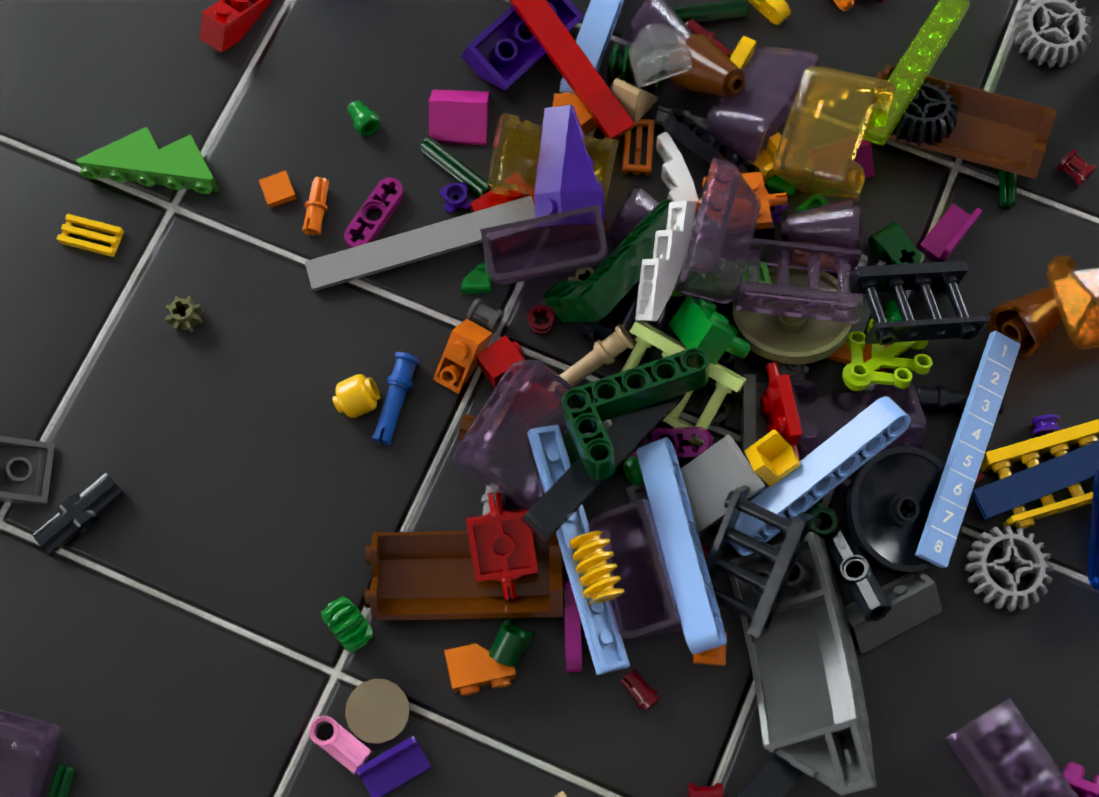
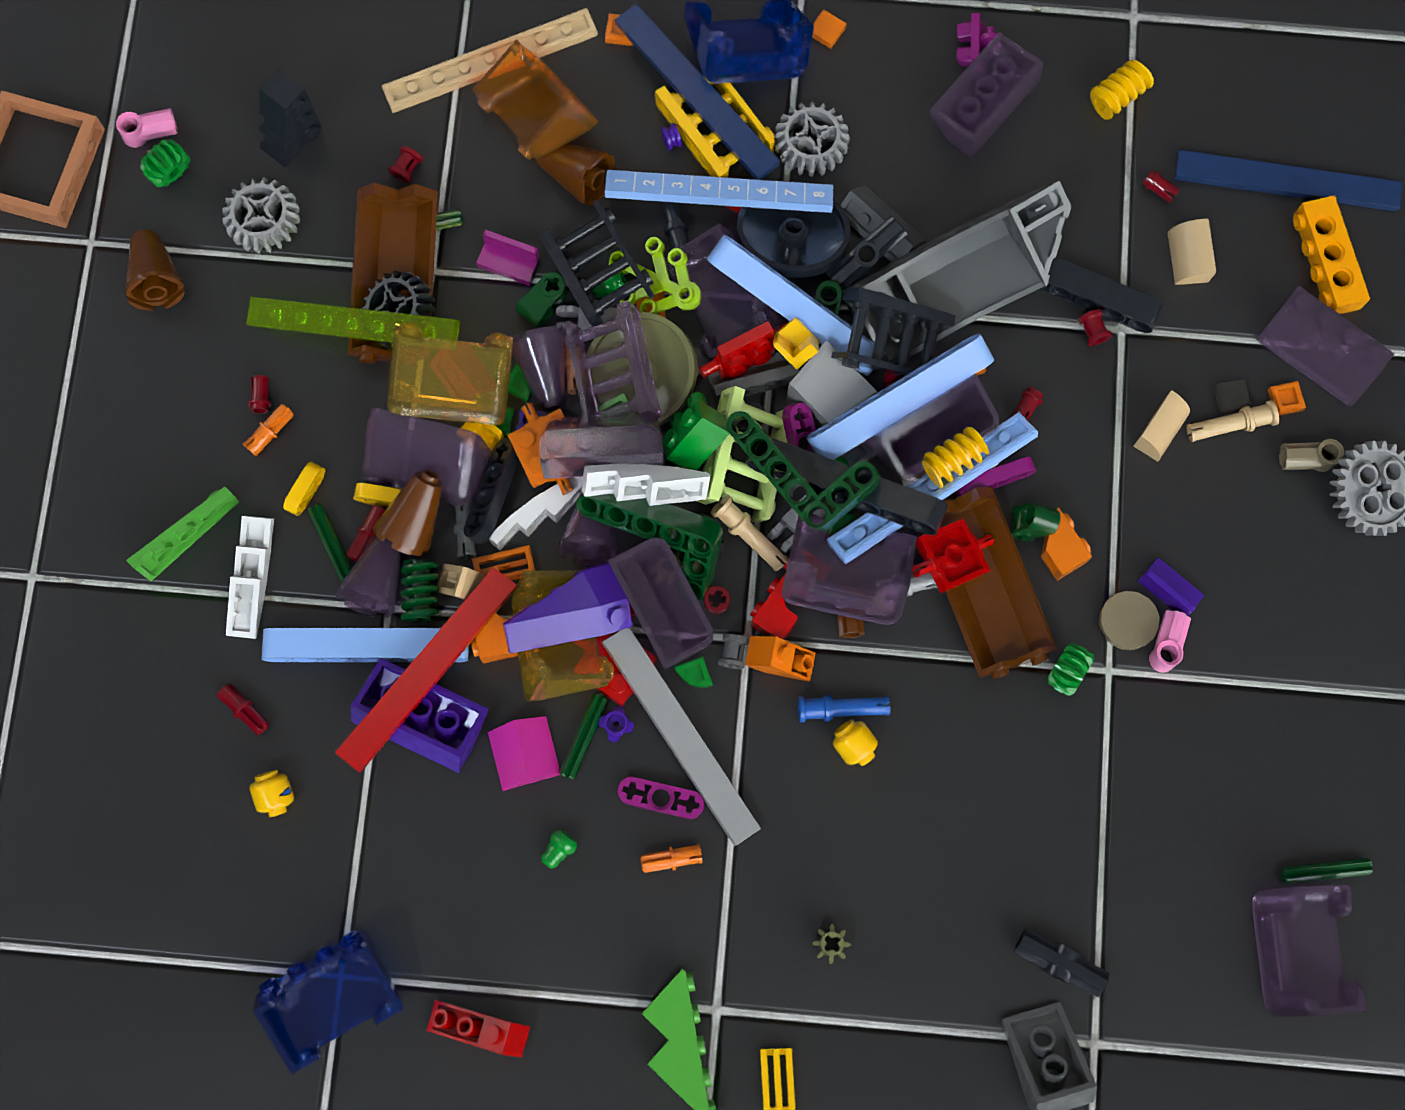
camera: 110 degrees left, 5 degrees up
orange tile [259,170,297,209] -> none
clear slope [628,23,693,88] -> none

